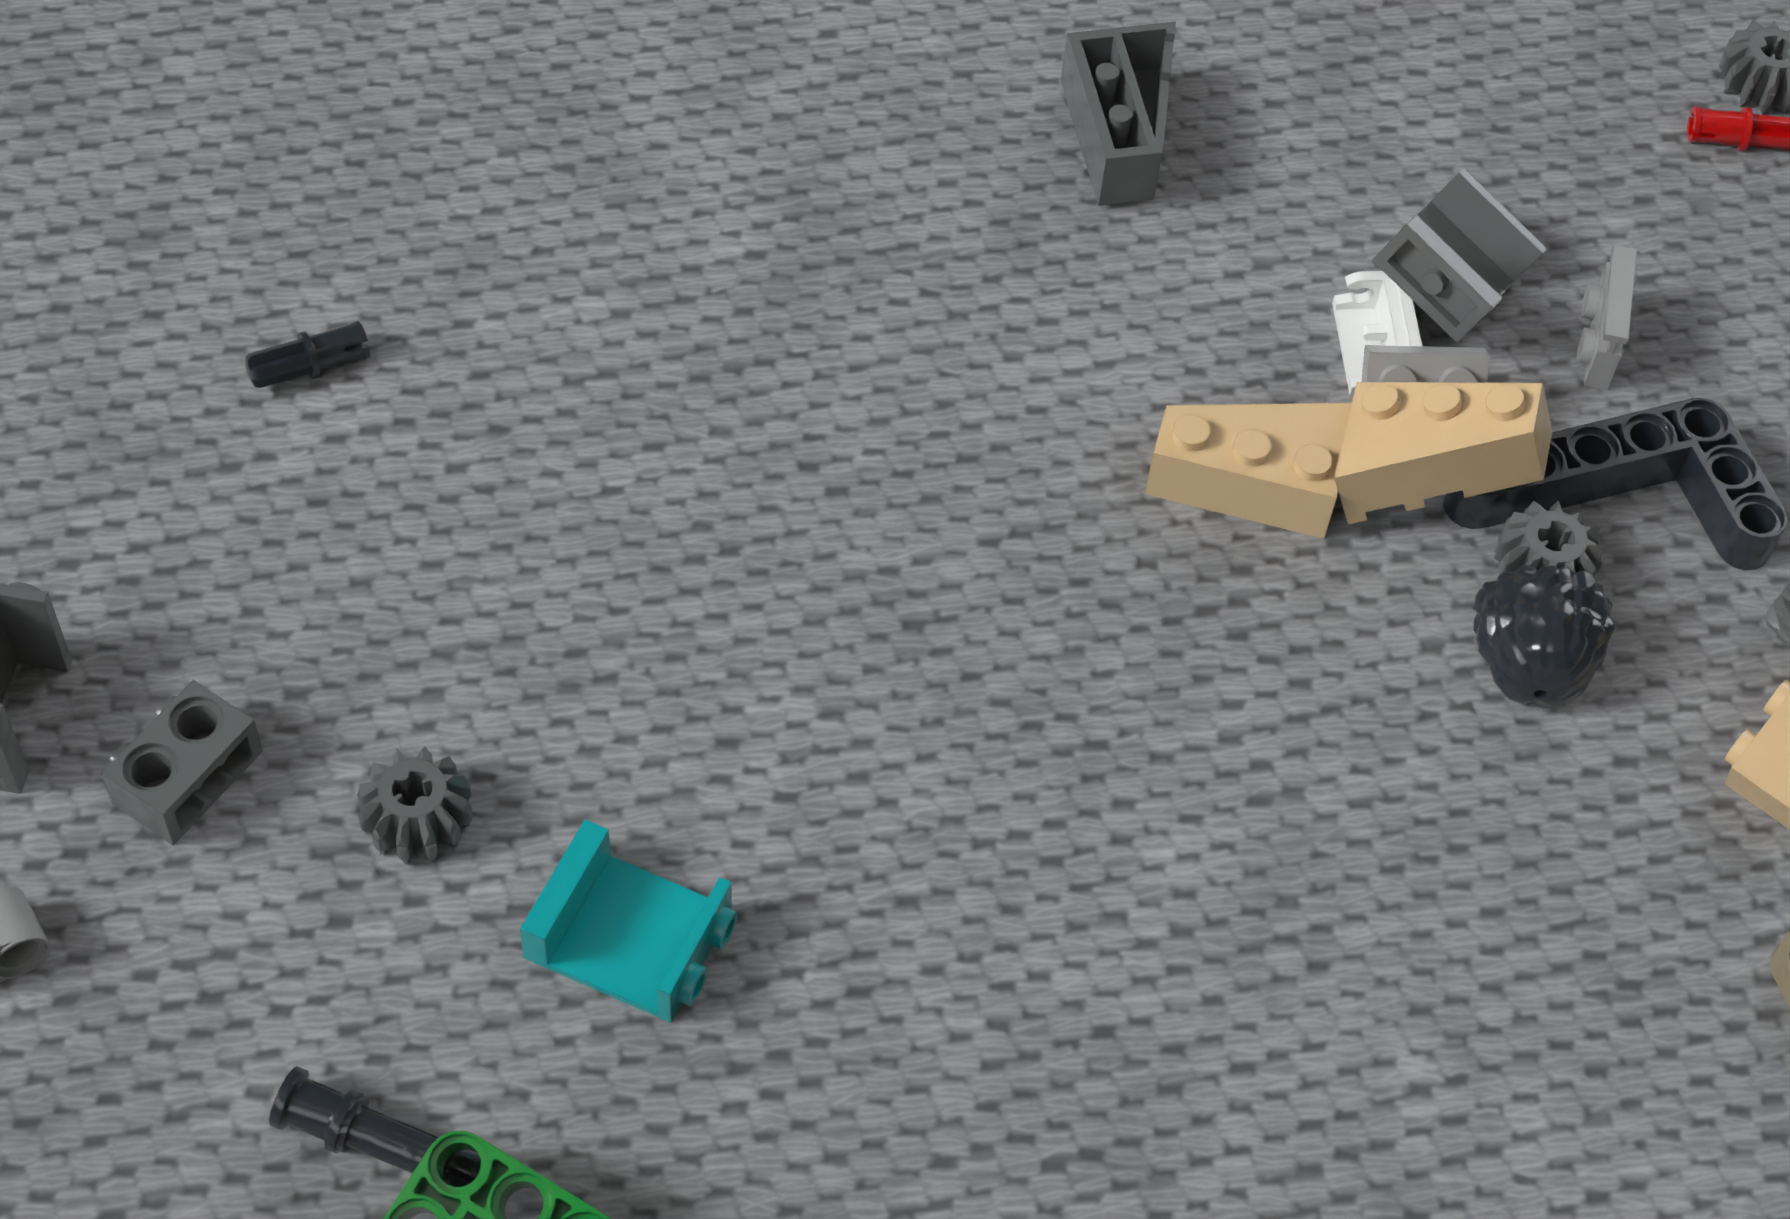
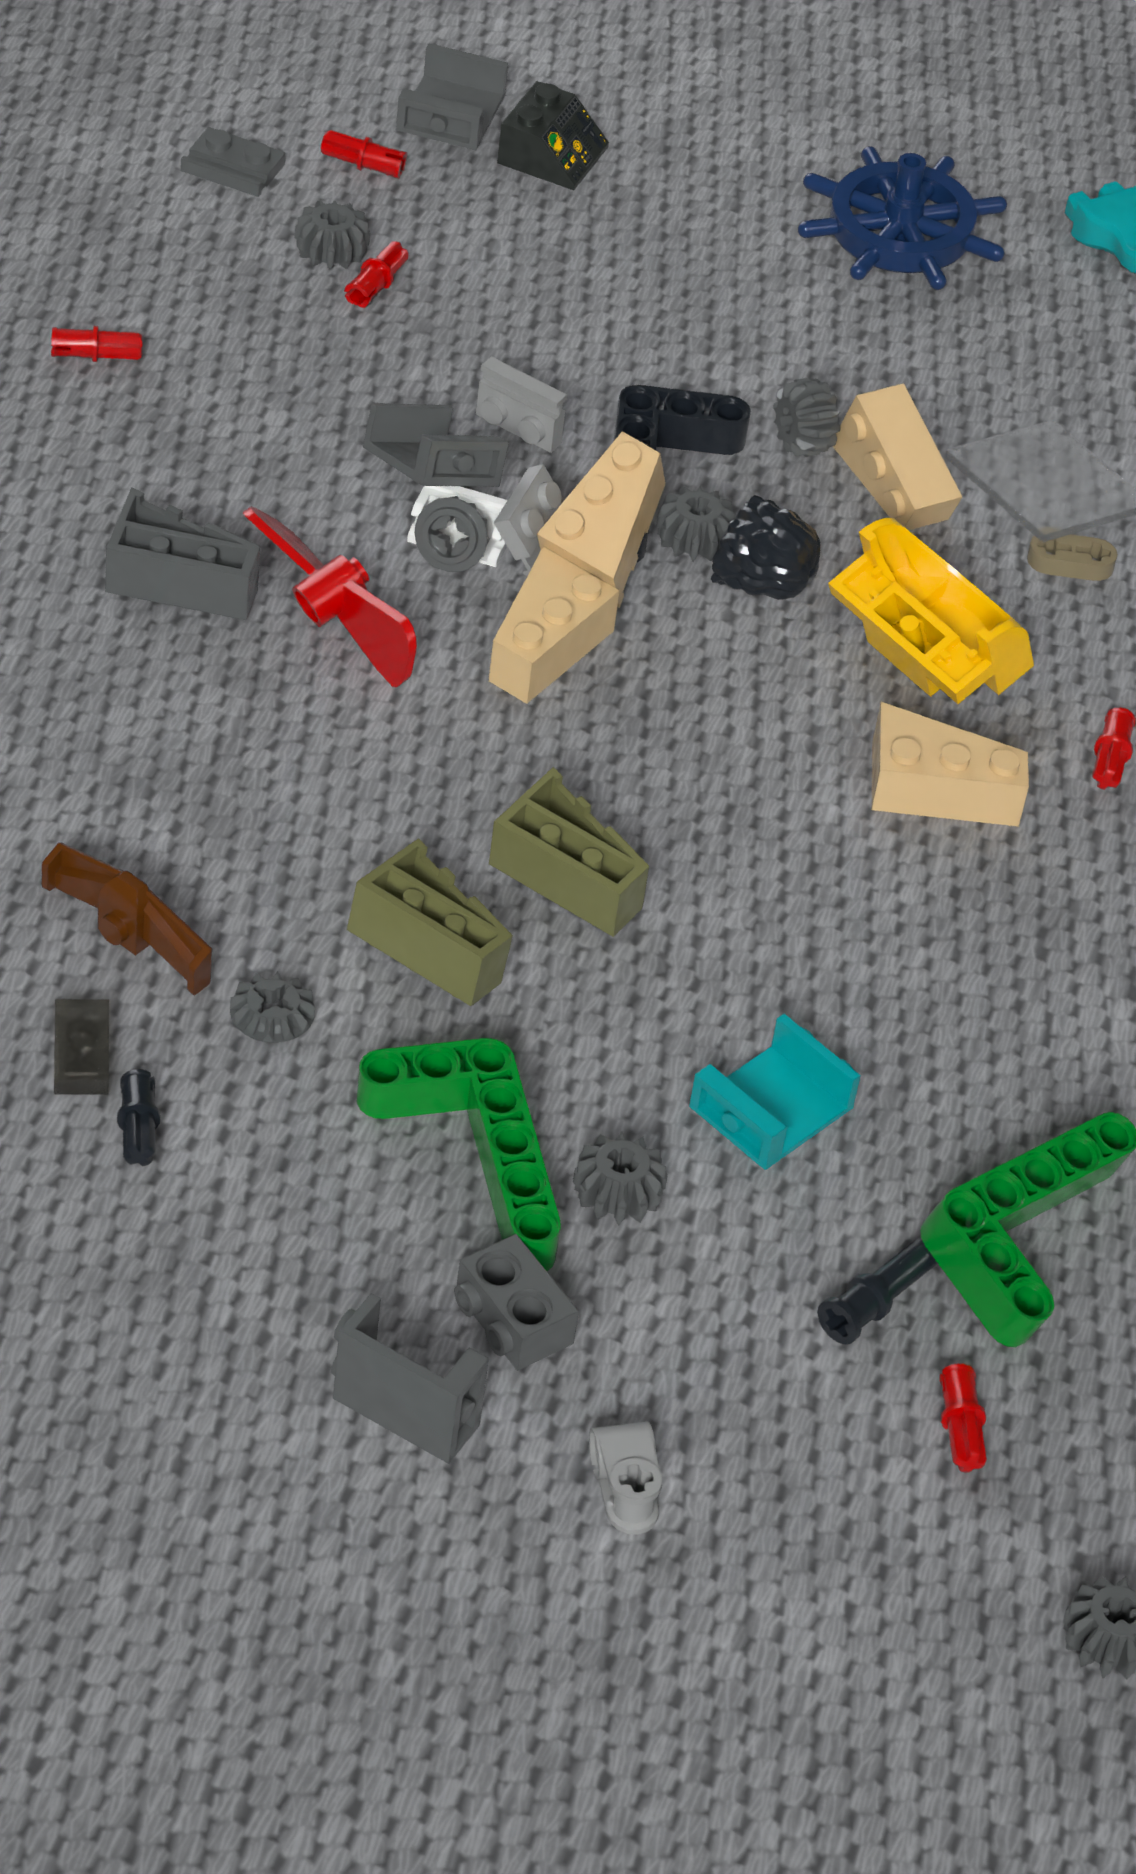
camera: 70 degrees left, 10 degrees down
none -> reddish brown plate [42,843,212,996]
none -> clear smoke plate [54,999,109,1095]
none -> dark grey gear [230,971,315,1043]
none -> red piece [243,506,417,687]
none -> olive wedge [347,838,513,1006]
none -> green beam [357,1038,561,1271]
none -> dark grey gear [415,496,490,572]
none -> olive wedge [489,767,649,937]
none -> yellow piece [828,518,1034,704]
none -> tan wedge [872,702,1029,827]
none -> red axle [1092,707,1136,790]

